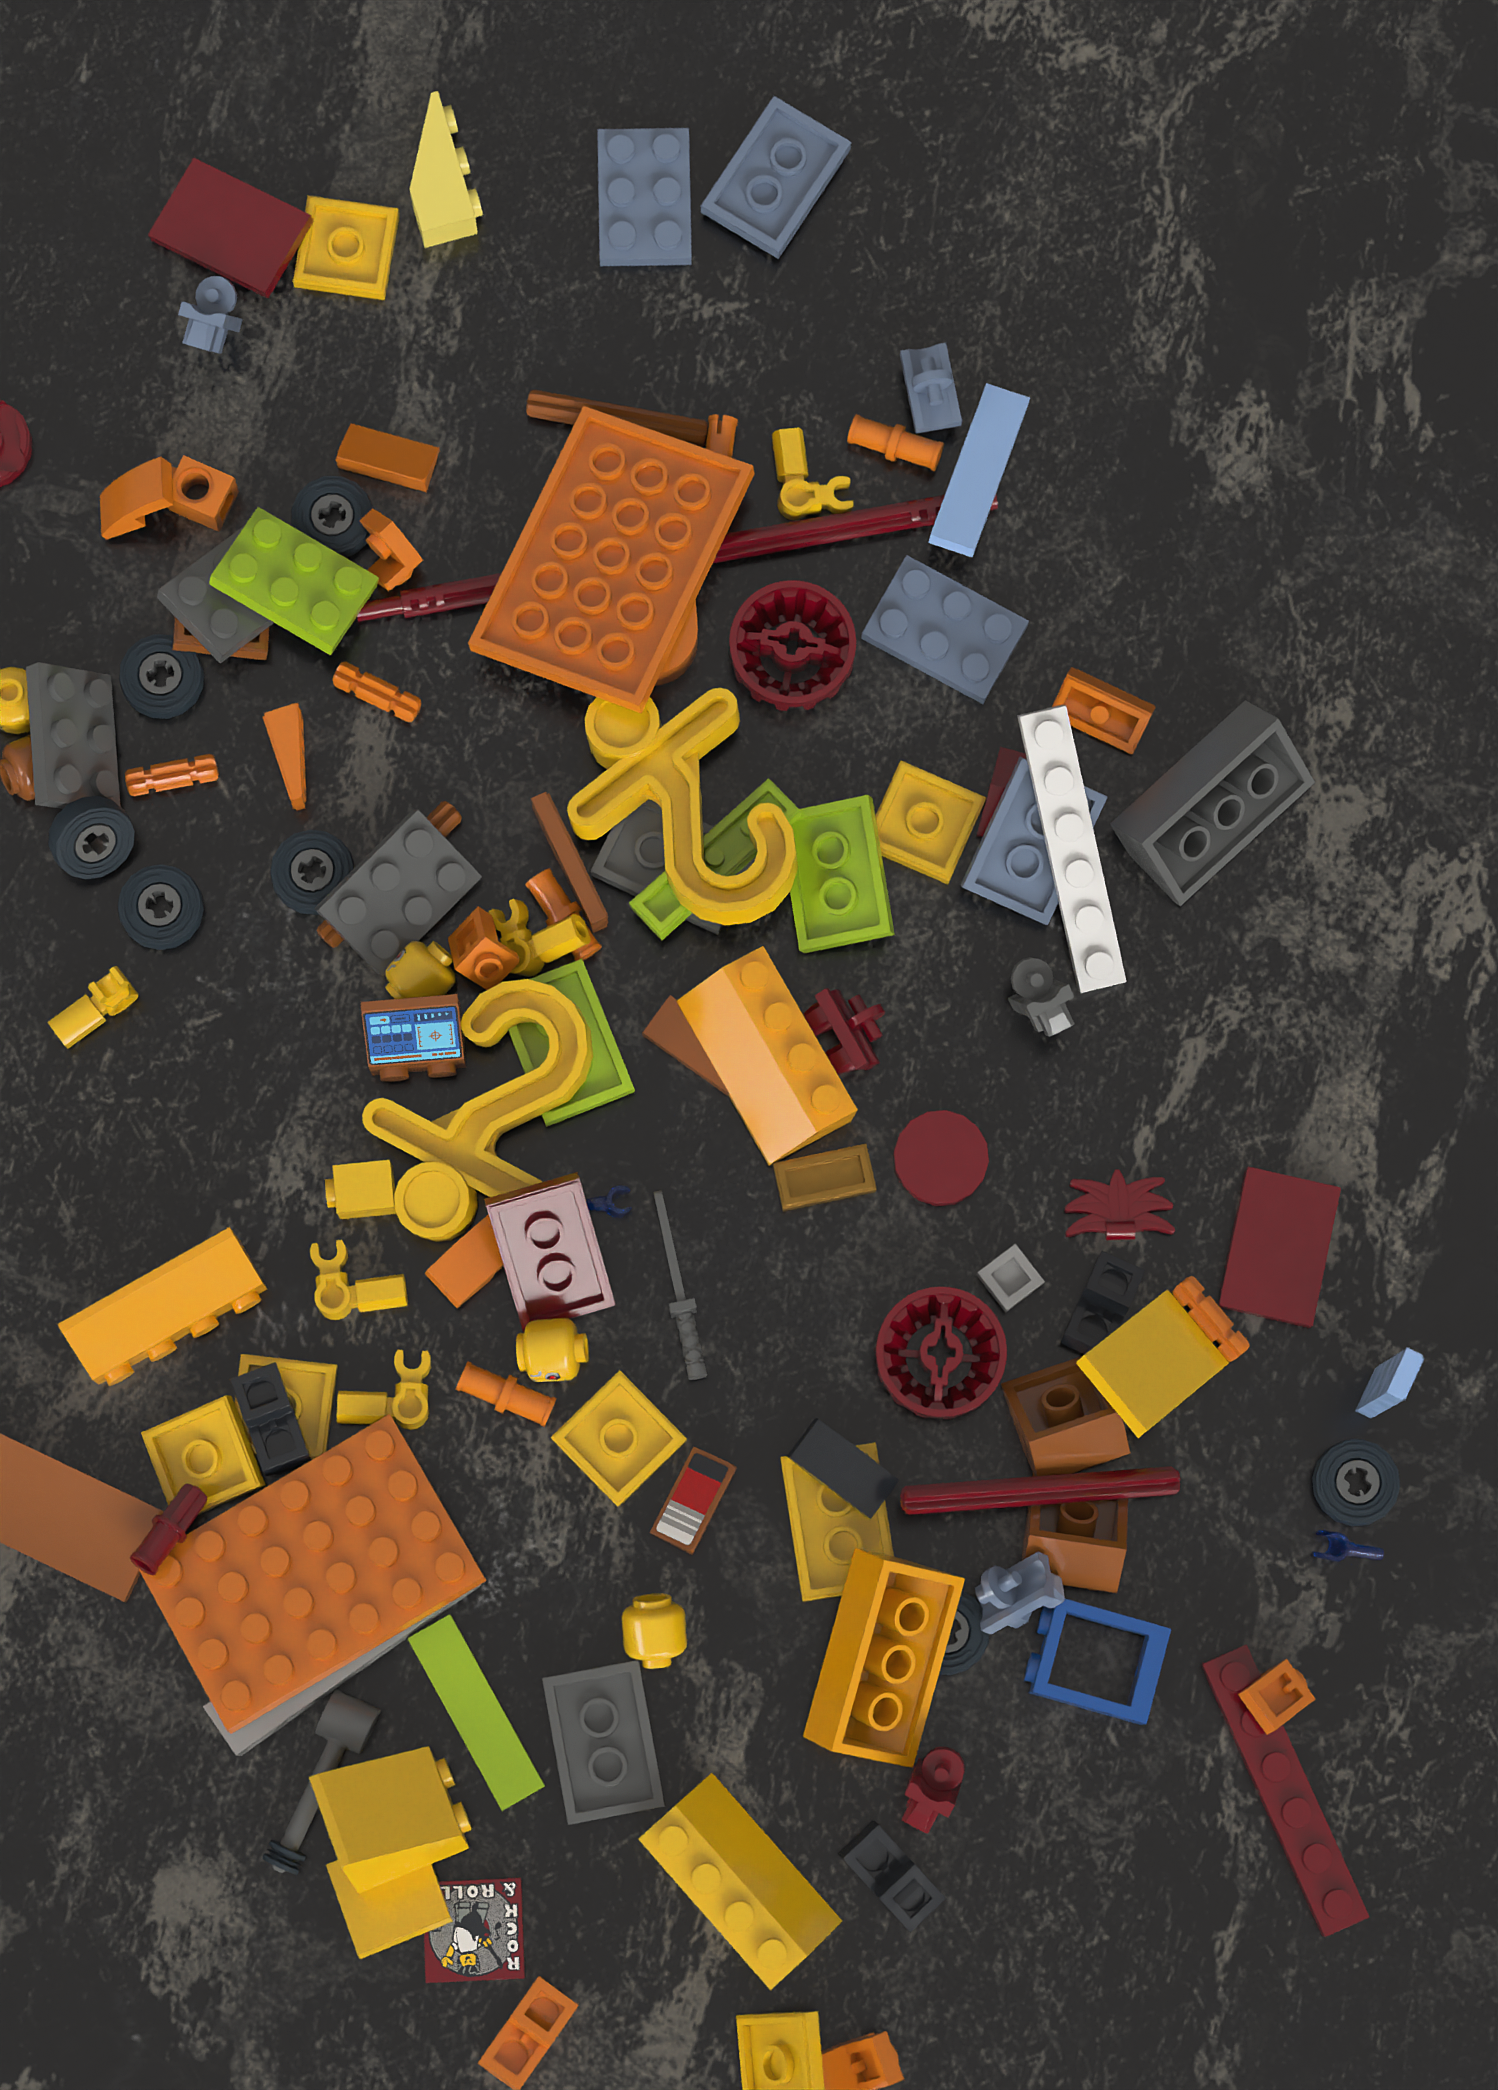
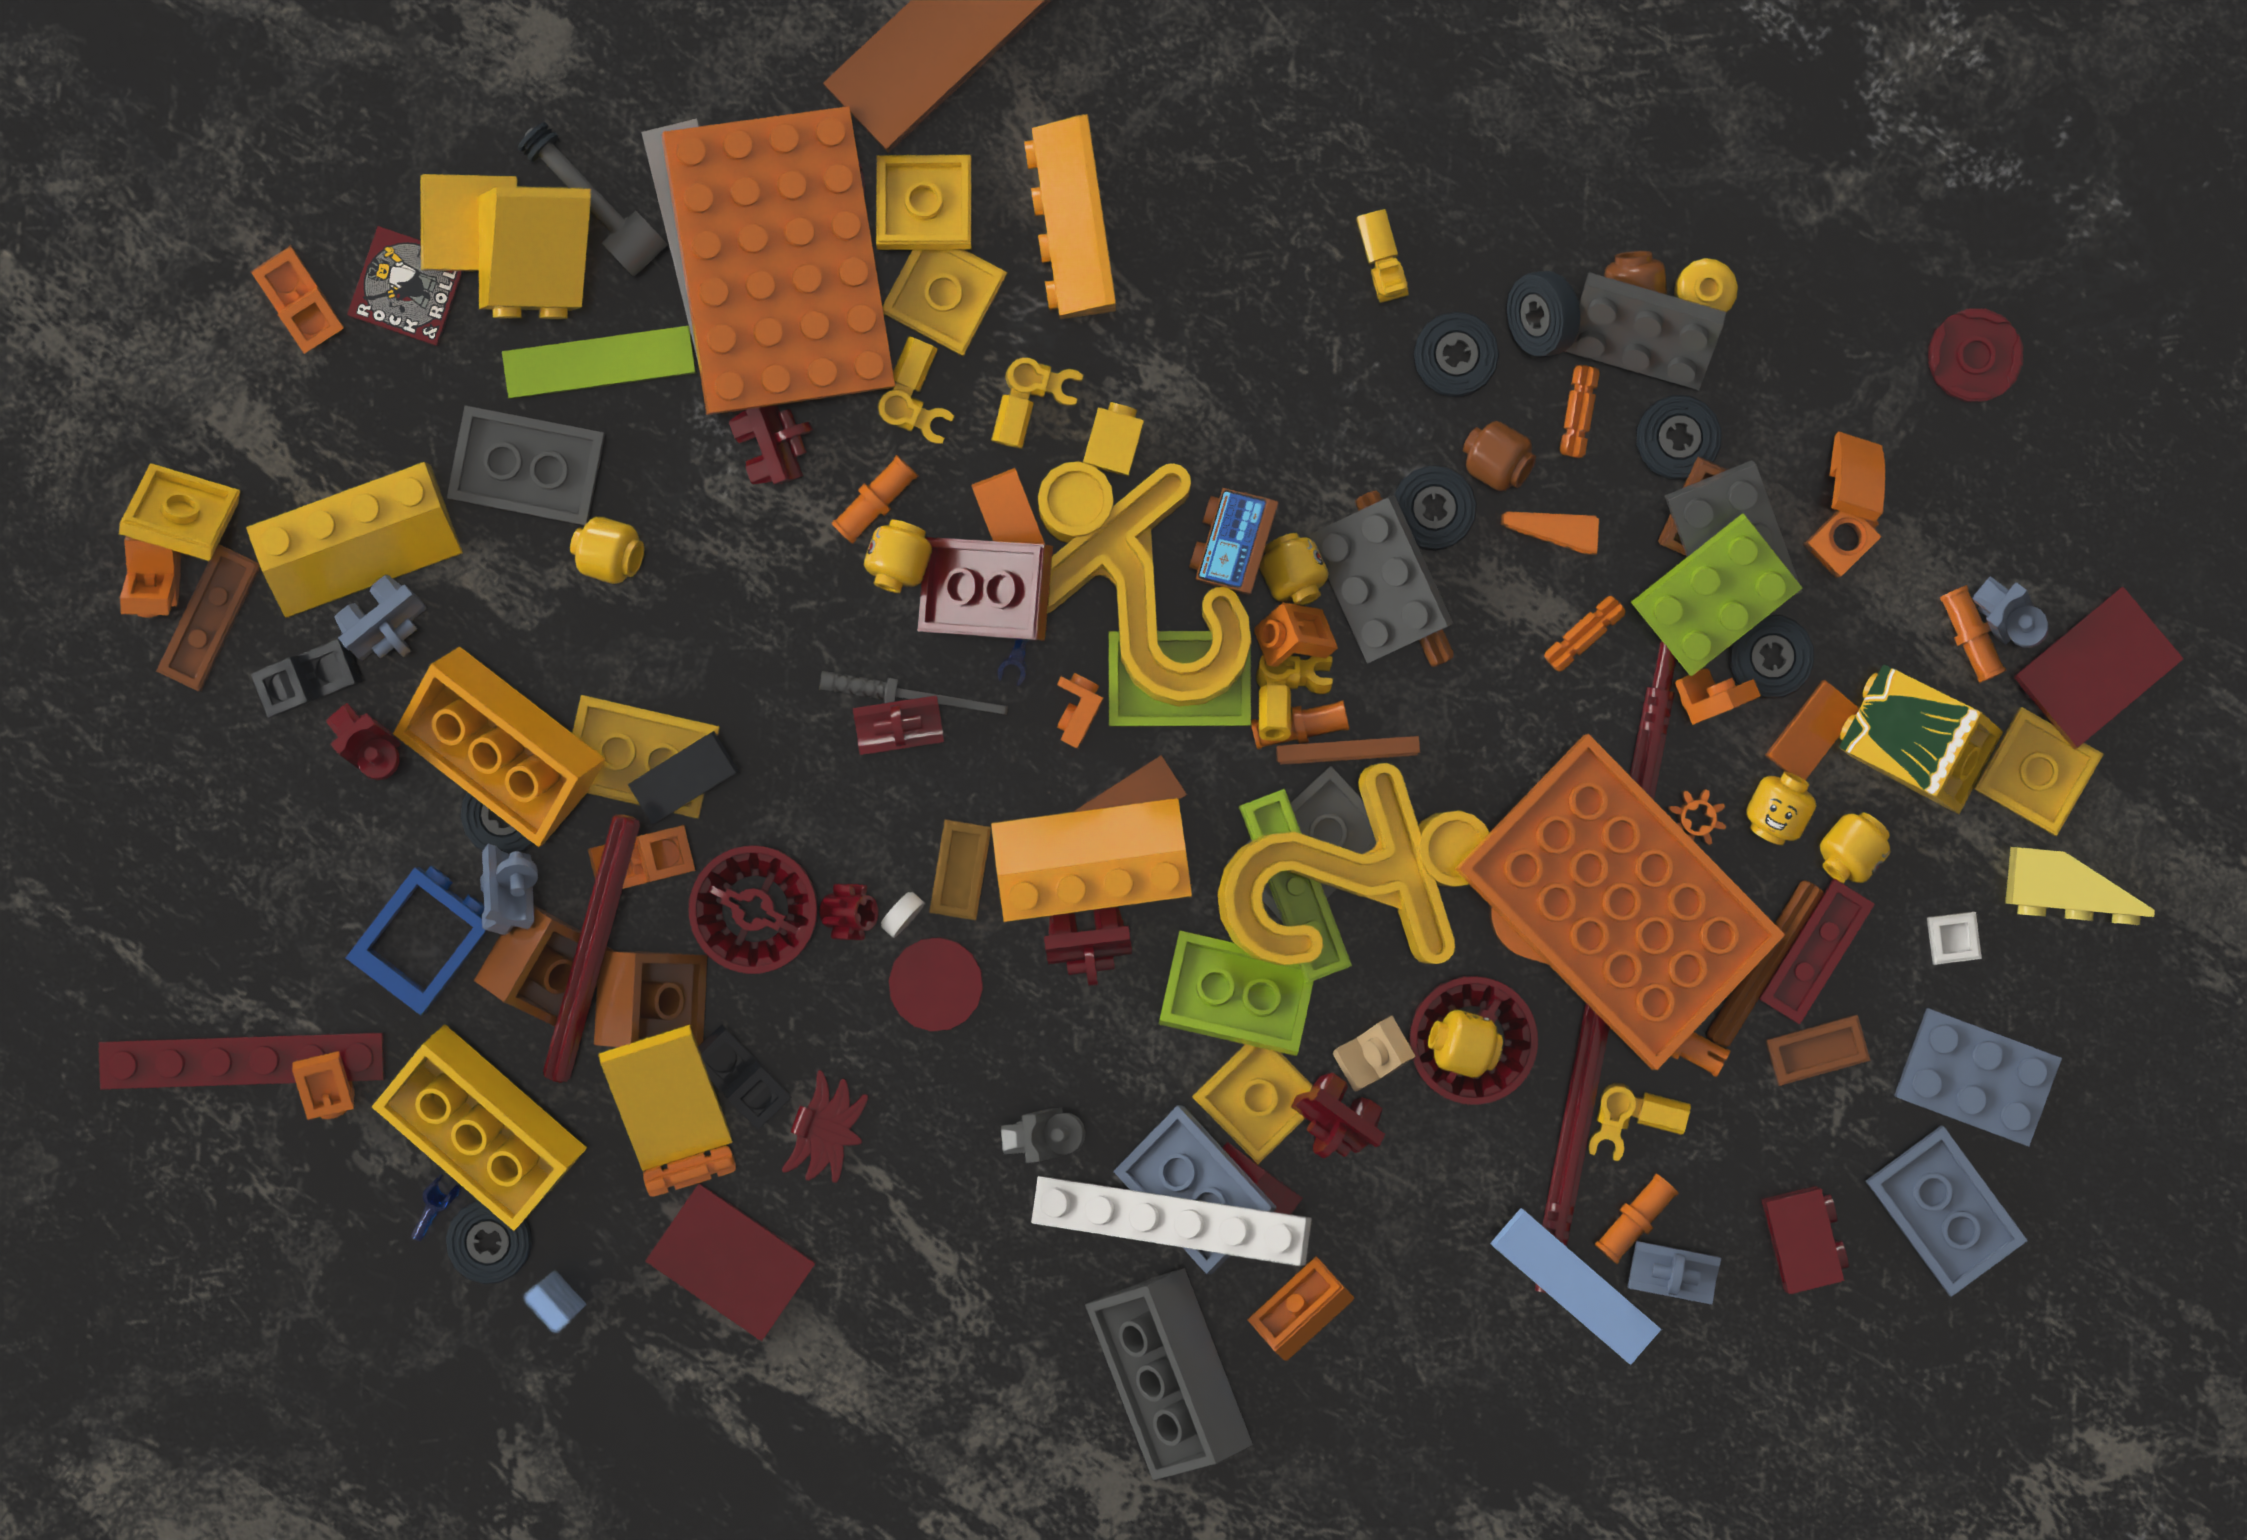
camera: 115 degrees right, 10 degrees up
dark red axle [130,1483,207,1576] -> none
black slope [230,1362,312,1477] -> none
yellow tile [551,1370,687,1507] -> none
slope [650,1447,737,1555] -> none
sand blue plate [861,555,1029,704] -> none
light grey plate [976,1244,1045,1313] -> none
none -> dark orange tile [156,544,261,692]
none -> sand blue hips [335,575,427,662]
none -> yellow slope [372,1024,587,1231]
none -> orange slope [588,825,695,889]
none -> dark red hips [729,405,813,485]
none -> dark red gear [820,884,878,940]
none -> dark red hips [853,695,944,755]
none -> white tile [881,892,925,938]
none -> orange bracket [1057,673,1104,749]
none -> dark red hips [1291,1073,1385,1158]
none -> tan bracket [1333,1016,1416,1091]
none -> yellow head [1428,1010,1503,1078]
none -> dark orange head [1463,421,1536,491]
none -> orange gear [1668,790,1726,845]
none -> yellow head [1746,771,1817,845]
none -> dark red plate [1759,879,1875,1024]
none -> dark red brick [1761,1186,1849,1295]
none -> dark orange tile [1765,1015,1871,1086]
none -> yellow head [1820,812,1891,883]
none -> slope [1839,664,2004,814]
none -> white tile [1927,912,1982,965]
none -> orange pin [1939,585,2007,683]

